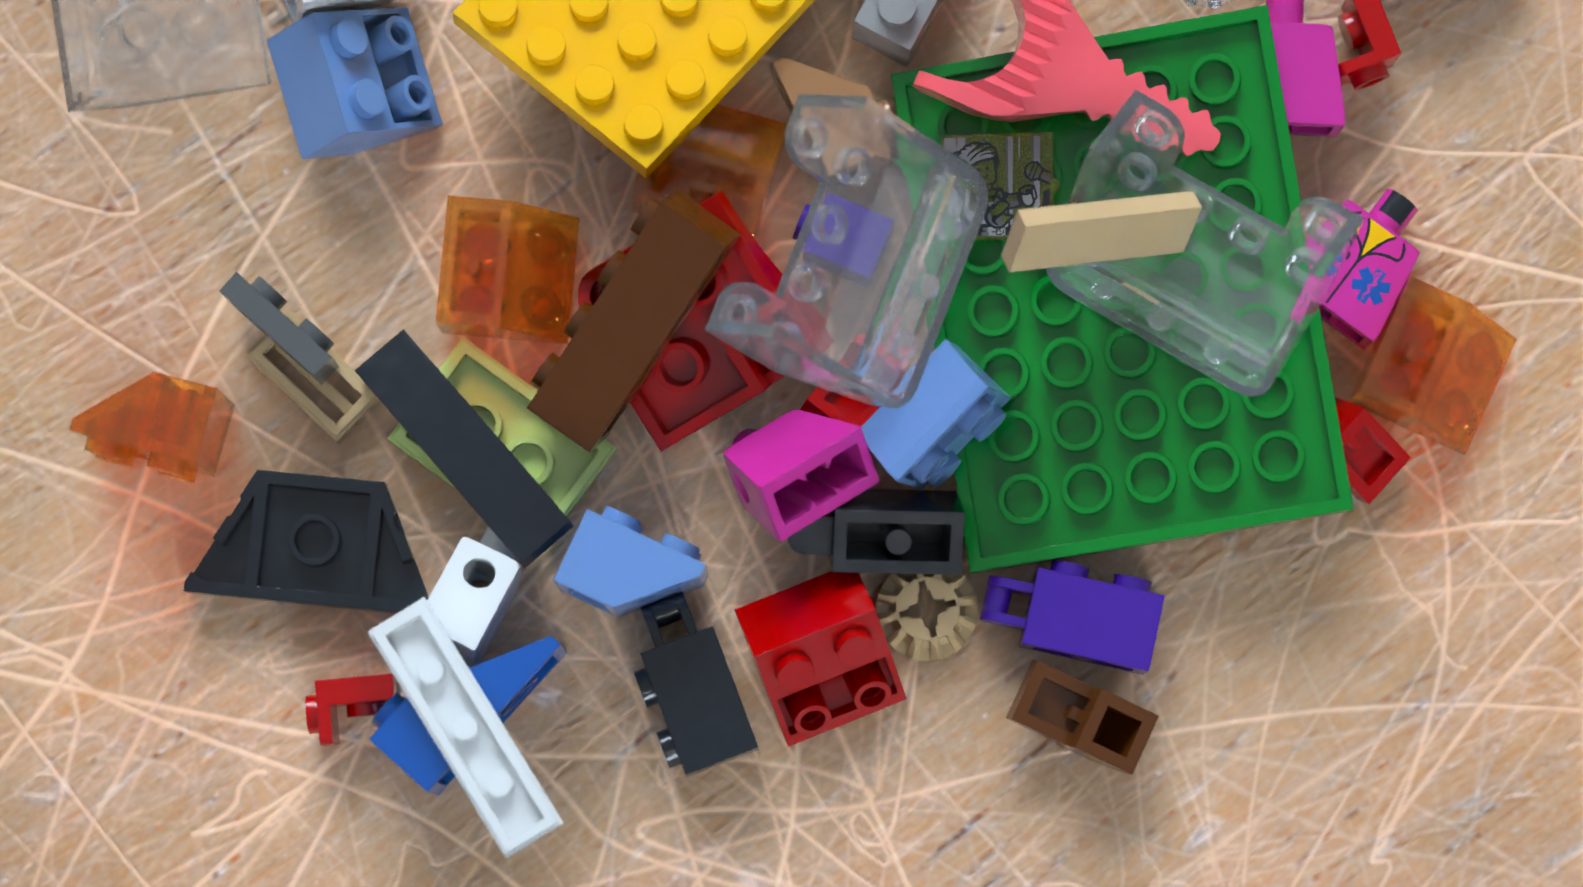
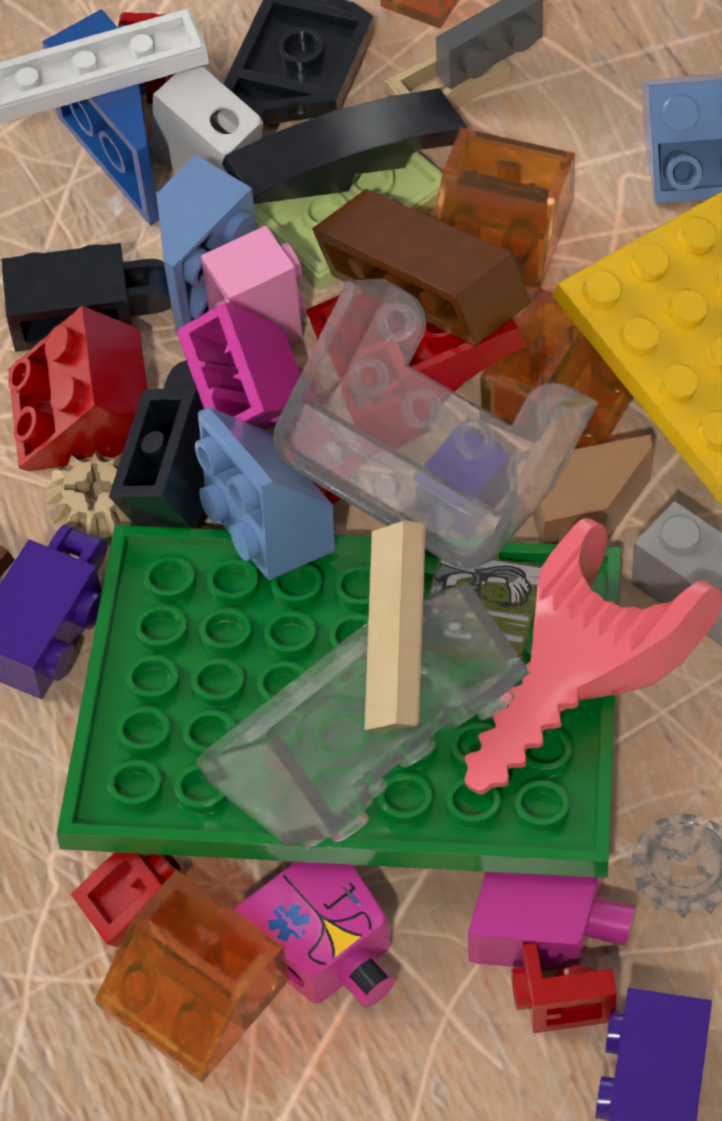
camera: 110 degrees right, 25 degrees down
none -> bright pink brick [201,225,306,346]

